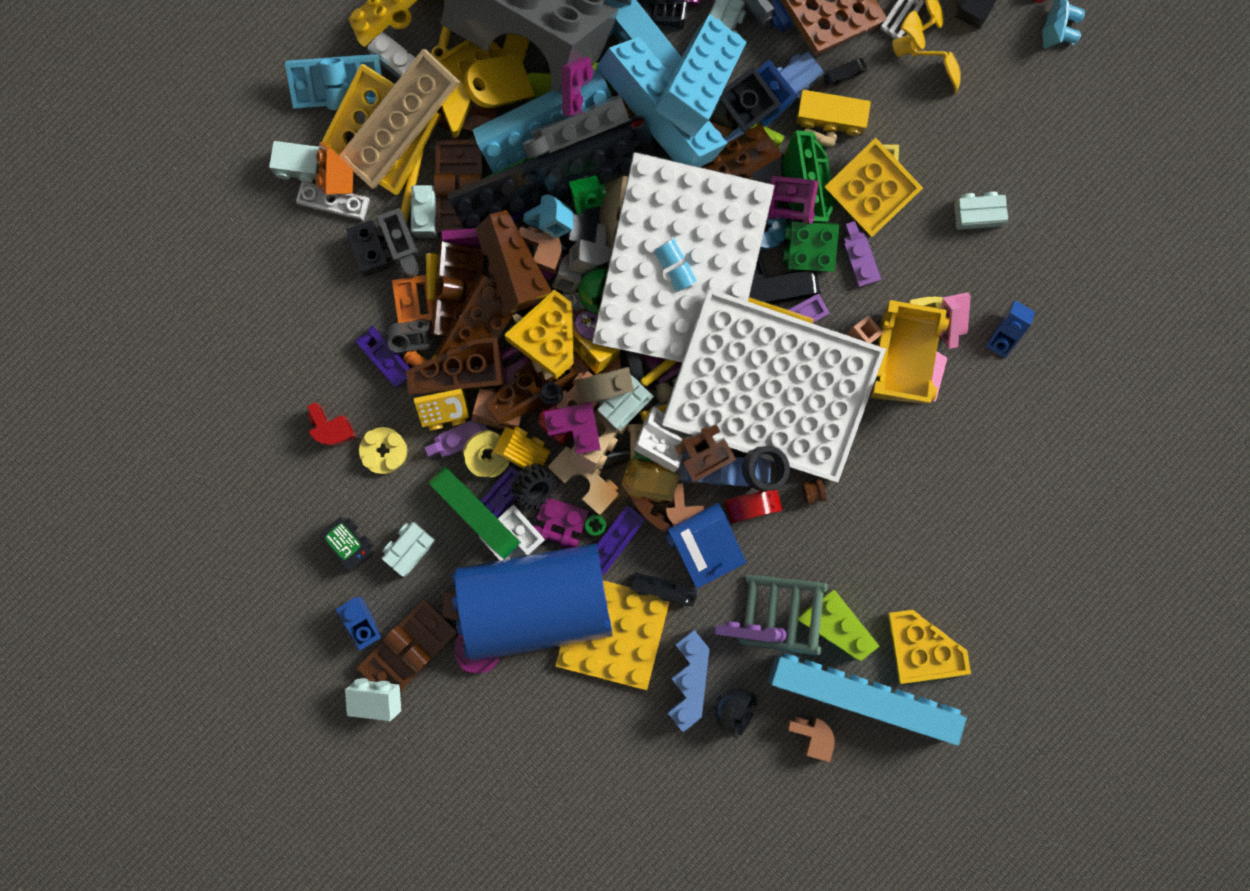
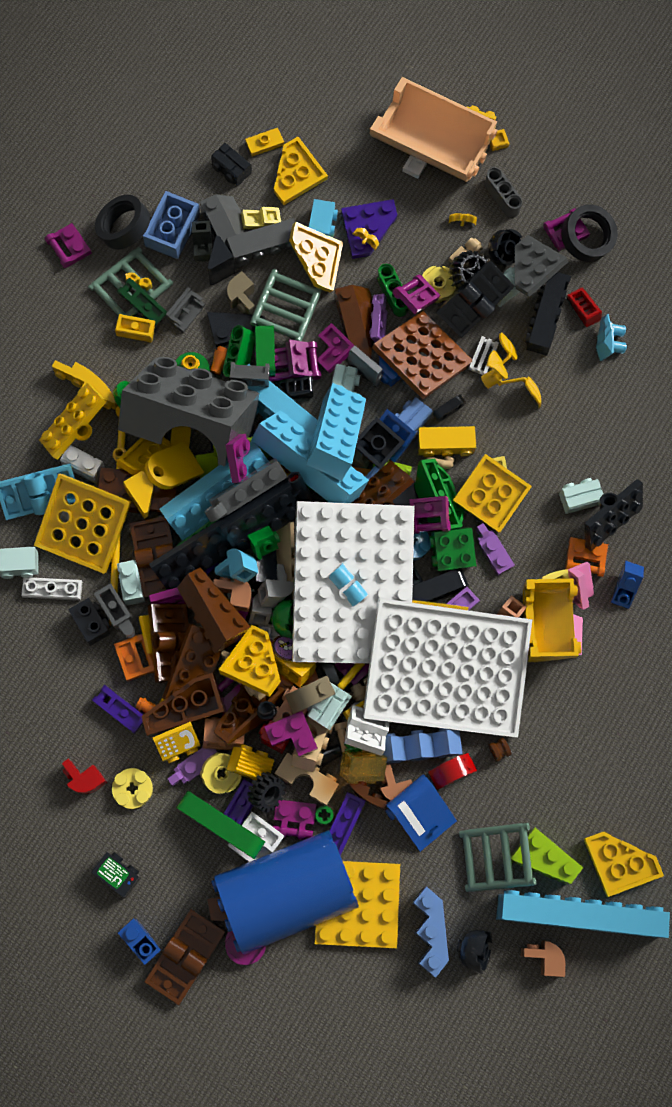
camera: 15 degrees left, 10 degrees down
orange slope [315,142,353,194] -> none
tan plate [339,49,460,189] -> none
light aqua brick [345,678,401,721] -> none
light aqua brick [382,522,436,577] -> none
dark grey piece [387,319,434,353] -> none
black hinge [631,572,697,607] -> none
reddish brown plate [674,424,736,483] -> none
medium lavender plate [715,621,786,642] -> none
black tyre [742,446,790,491] -> none
none -> orange plate [565,537,608,577]
none -> black plate [584,479,643,551]

